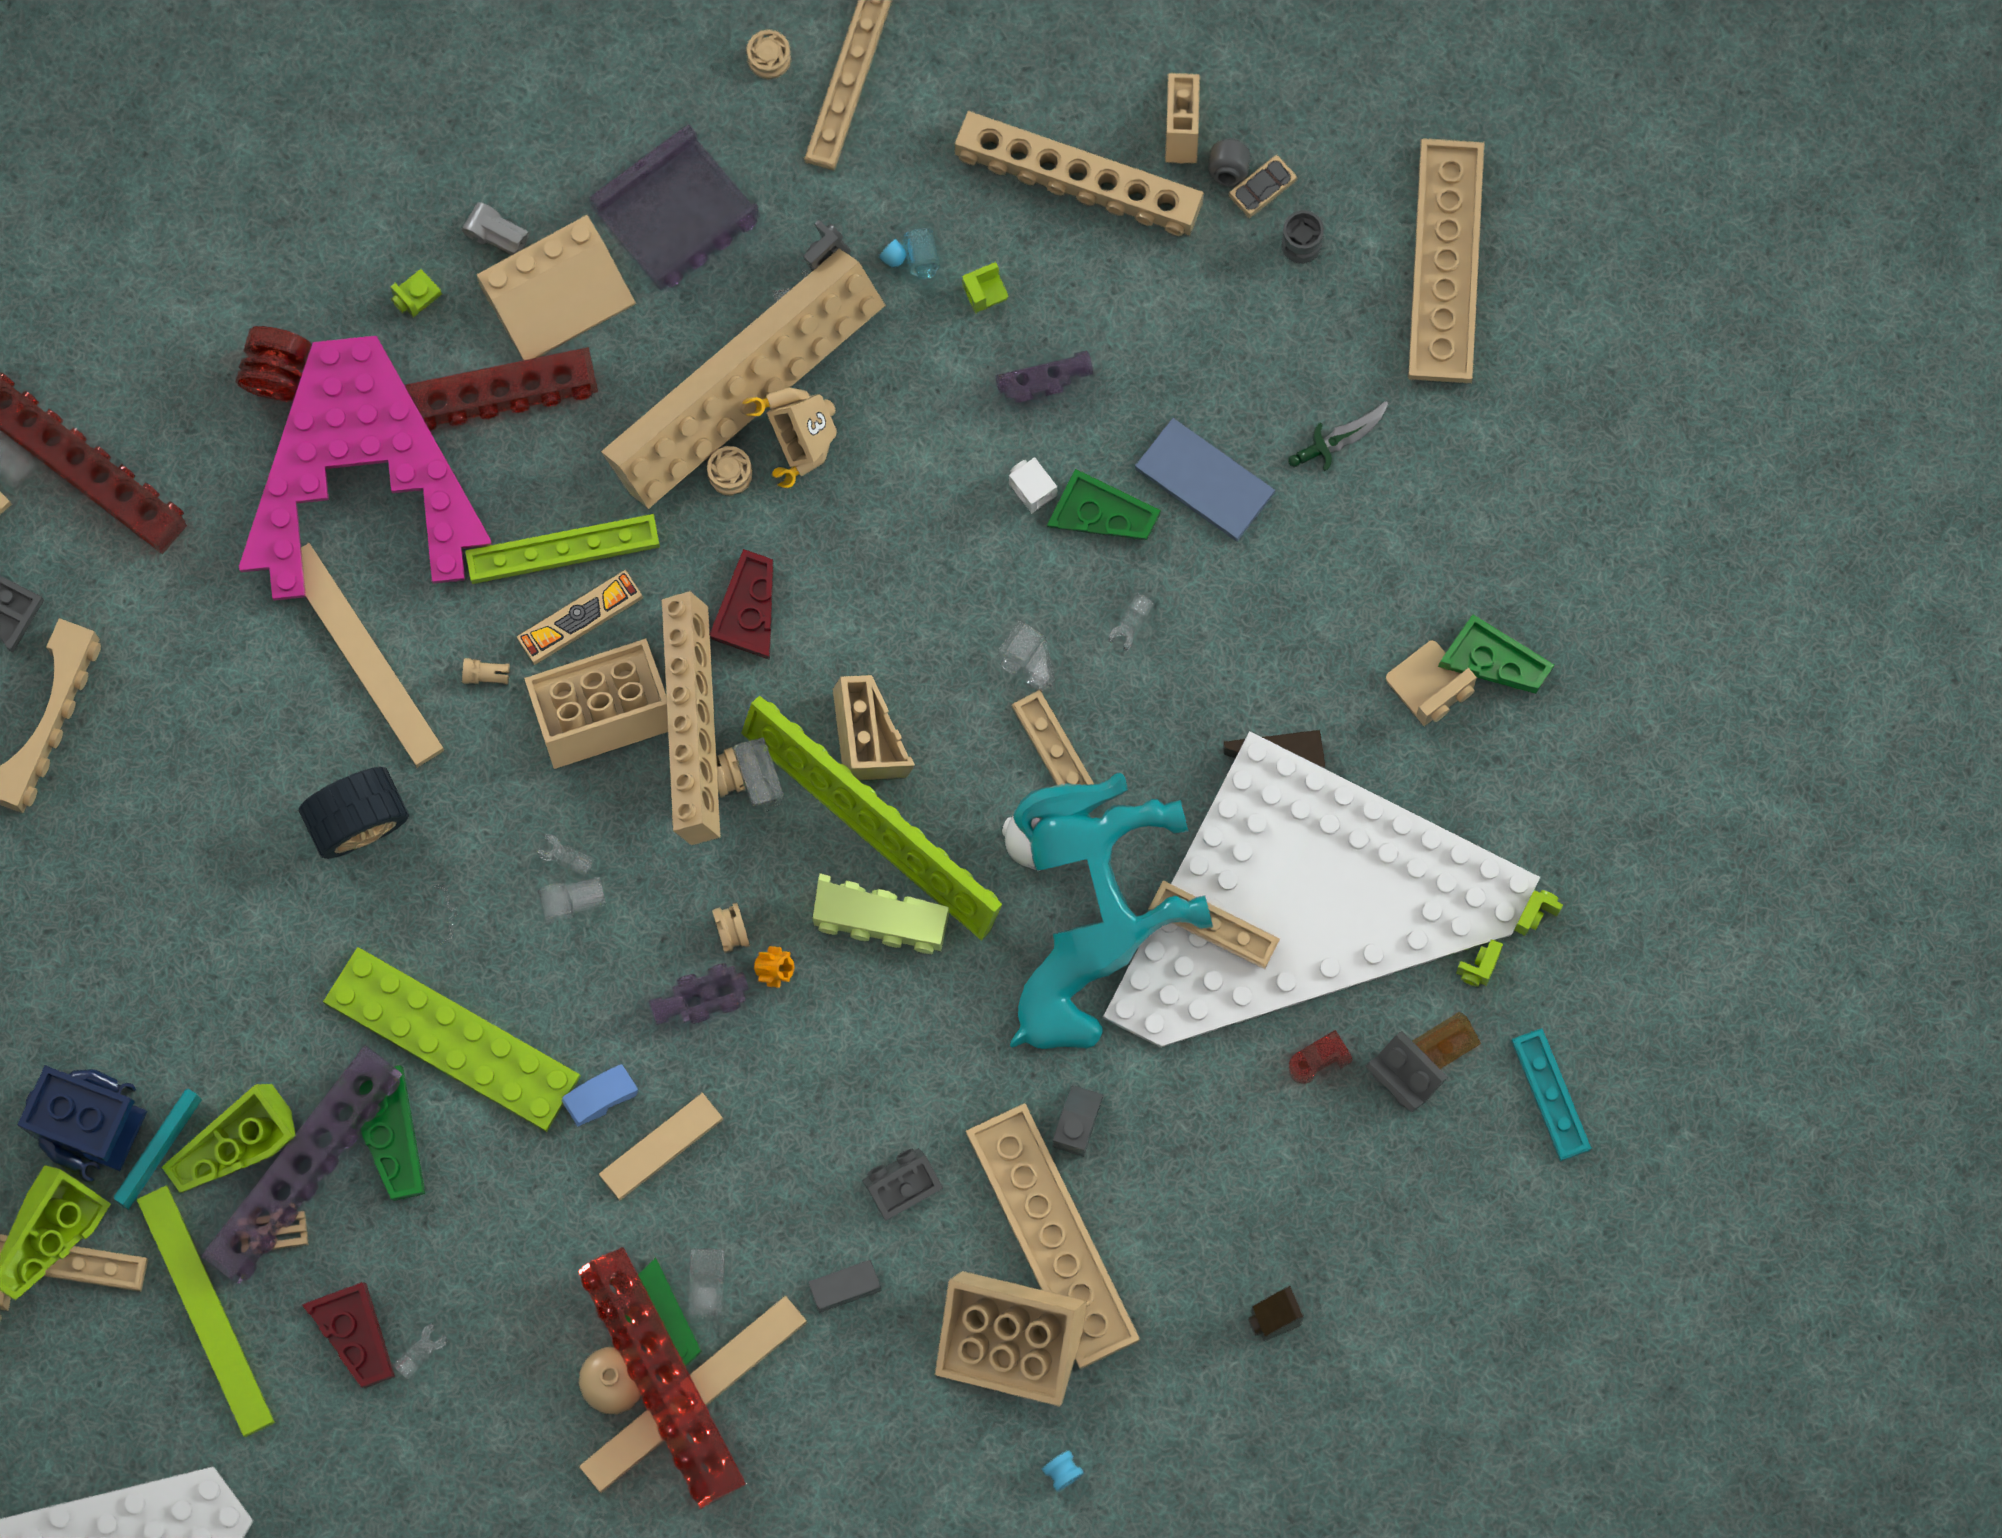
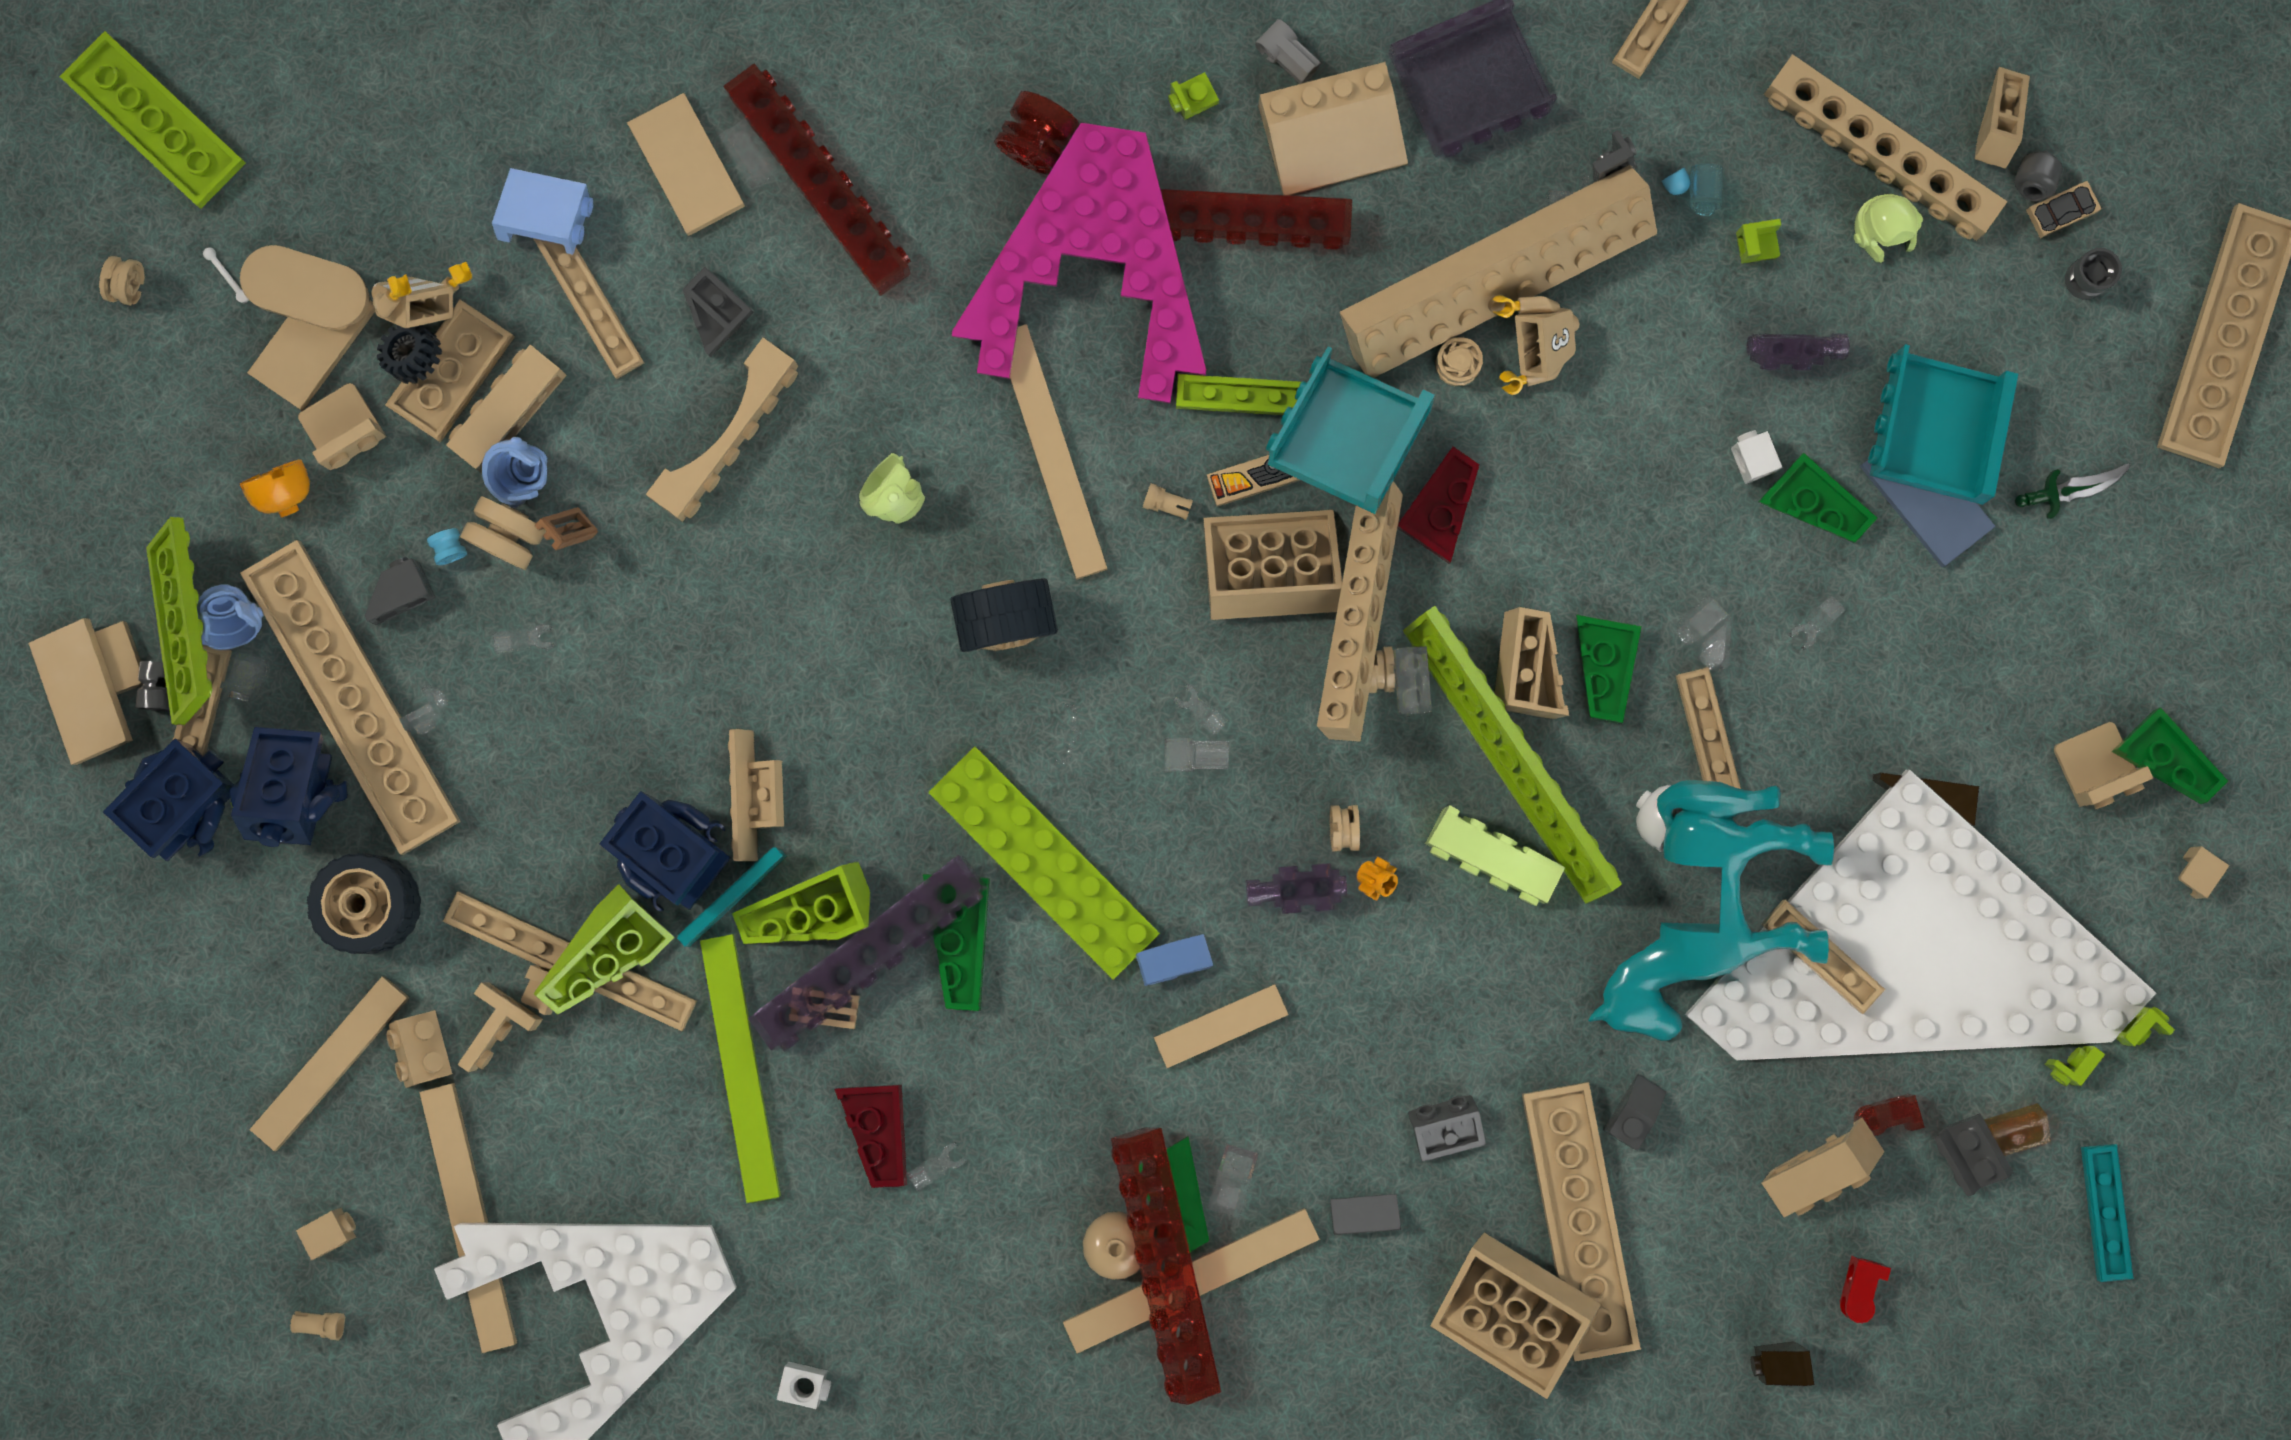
camera: 15 degrees right, 10 degrees up
none -> tan bracket [728,729,784,862]
none -> yellowish green helmet [859,453,925,524]
none -> teal panel [1266,347,1435,514]
none -> green wing [1576,615,1642,724]
none -> tan wedge [1762,1118,1885,1217]
none -> red leg [1840,1255,1891,1324]
none -> yellowish green helmet [1854,194,1923,263]
none -> teal panel [1868,344,2019,505]
none -> tan panel [2178,846,2229,899]

